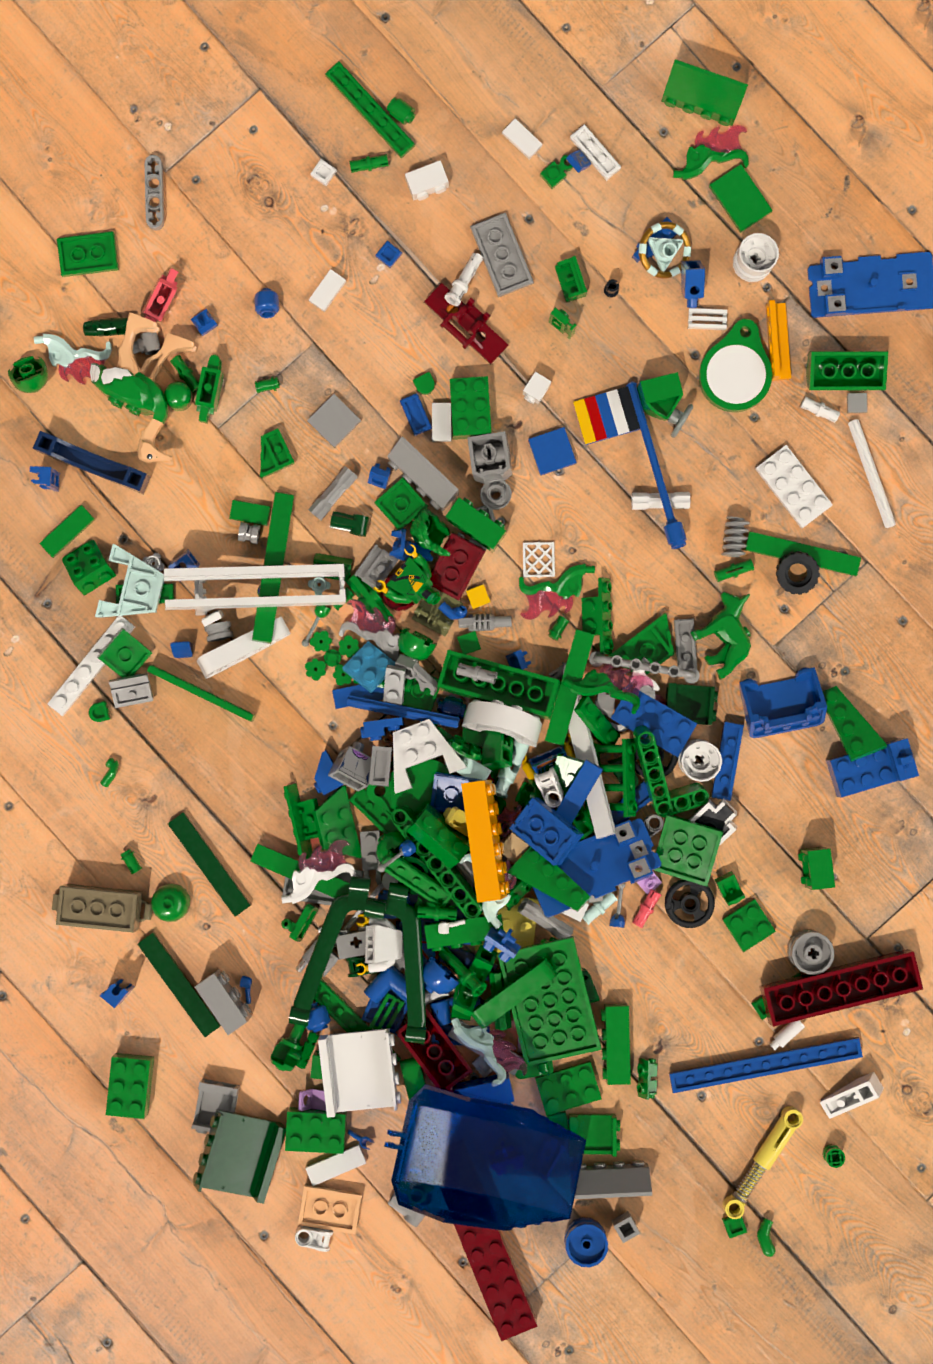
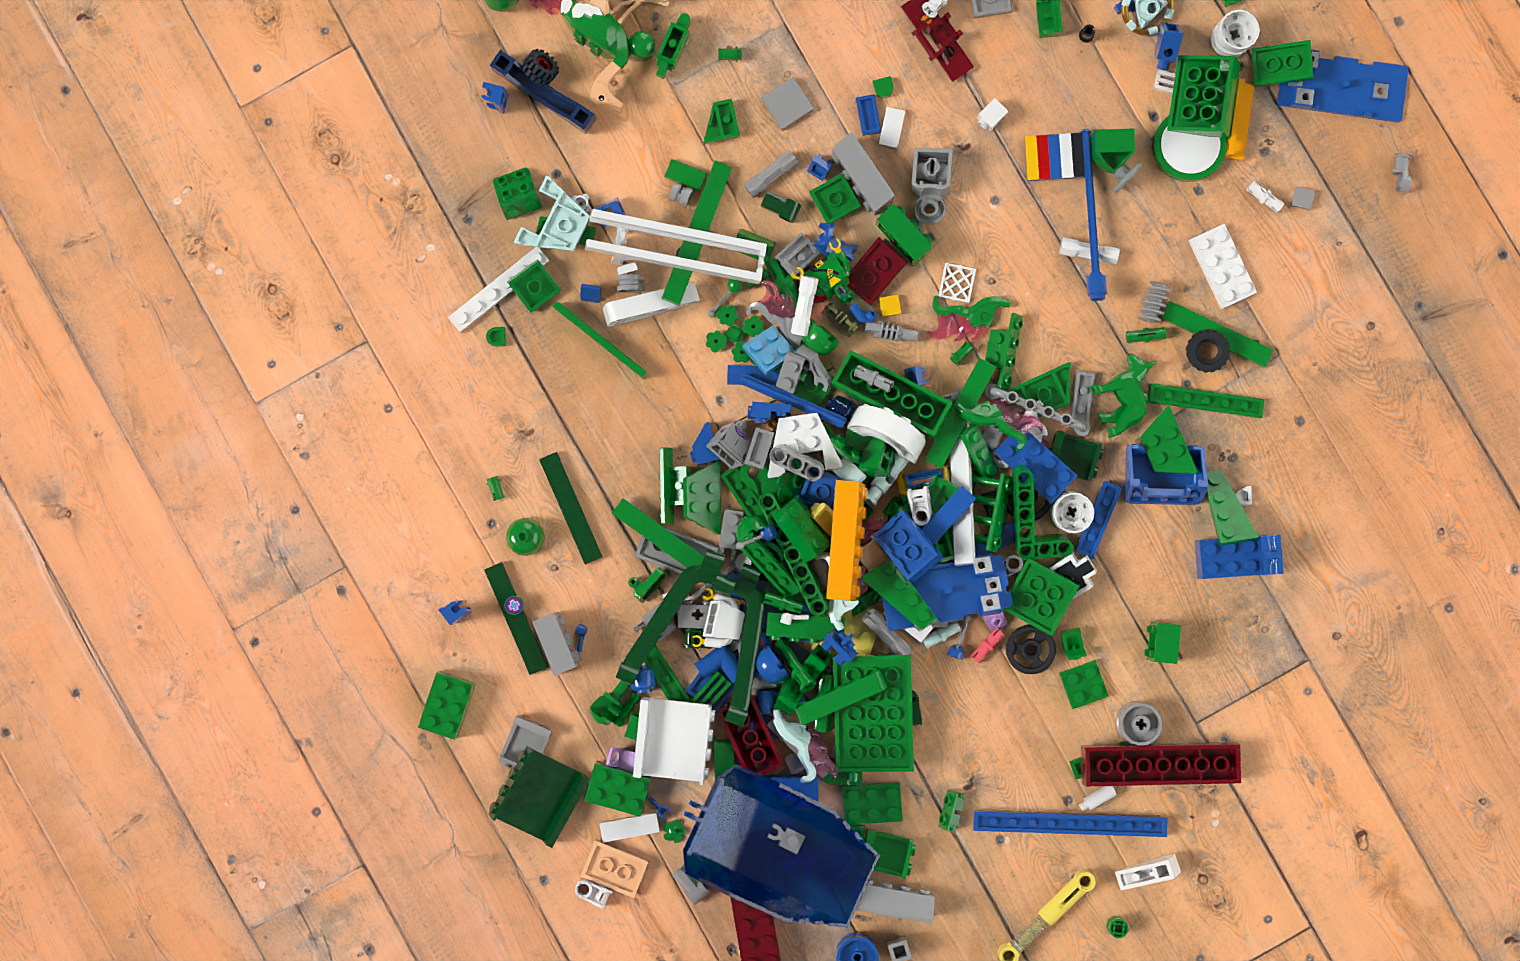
camera: 20 degrees right, 0 degrees up
green tile [39,505,96,558] -> none
dark tan container [52,884,152,933] -> none
green arm [100,758,119,787] -> none
light grey plate [109,673,154,708] -> none
green pin [170,355,199,393] -> none
piece [281,840,356,904] -> none
light aqua plate [308,577,331,595] -> none
green hair [410,508,451,556] -> none
green brick [450,376,492,440] -> none
green tile [457,631,481,654] -> none
blue tile [528,427,577,476] -> none
green plate [549,307,577,340] -> none
green brick [601,1004,631,1085] -> none
green brick [806,351,889,390] -> none
white axle [848,419,896,528] -> none
none -> tile [504,596,524,615]
none -> black bush [522,49,559,86]
none -> green plant [663,819,686,843]
none -> light grey plate [767,824,805,854]
none -> light grey beam [769,444,825,481]
none -> green plate [777,472,805,503]
none -> white axle [791,276,818,336]
none -> green wing [1140,406,1199,475]
none -> green tile [1148,383,1265,419]
none -> green slope [1167,55,1240,138]
none -> white tile [1235,486,1252,506]
none -> green plate [1252,40,1314,87]

